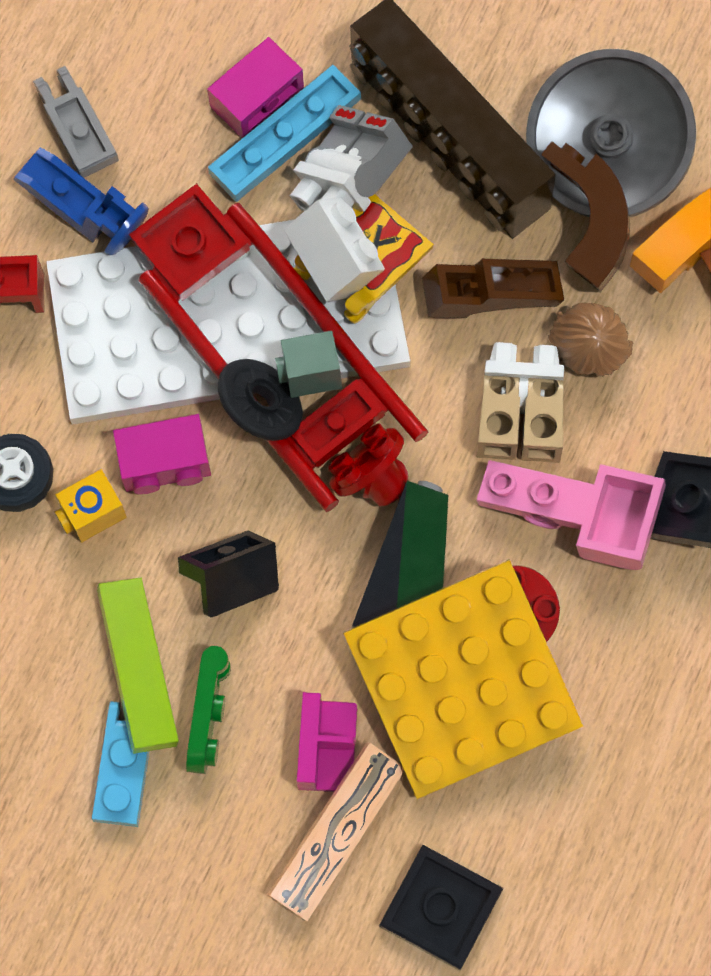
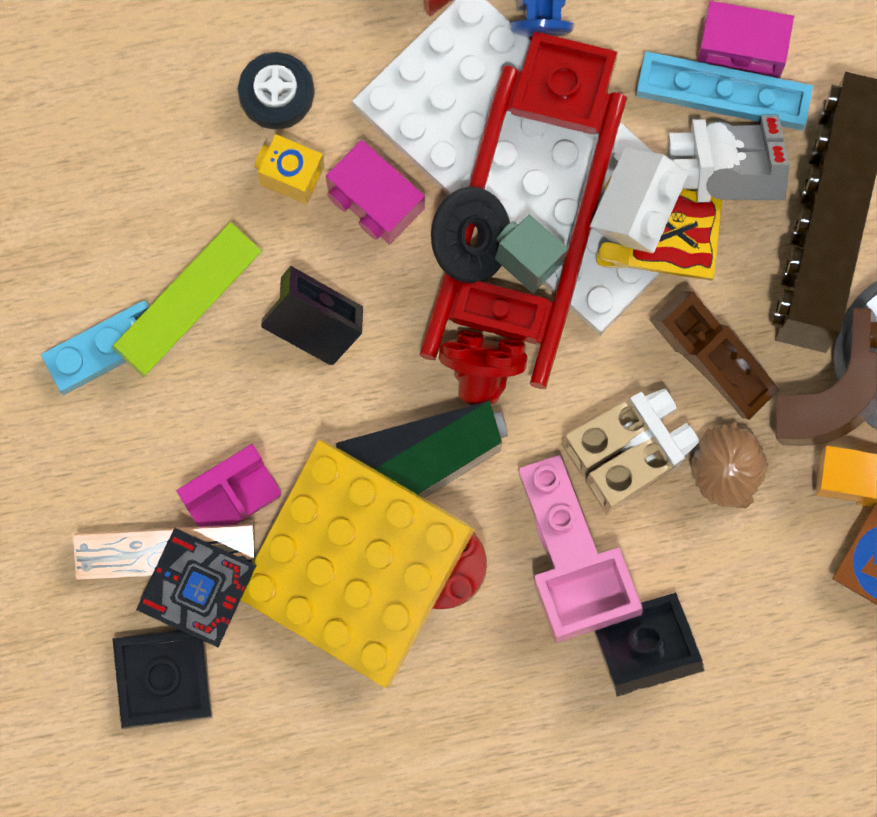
camera: 50 degrees right, 5 degrees up
green plate [186,646,231,774] -> none
none -> tile [136,528,257,648]

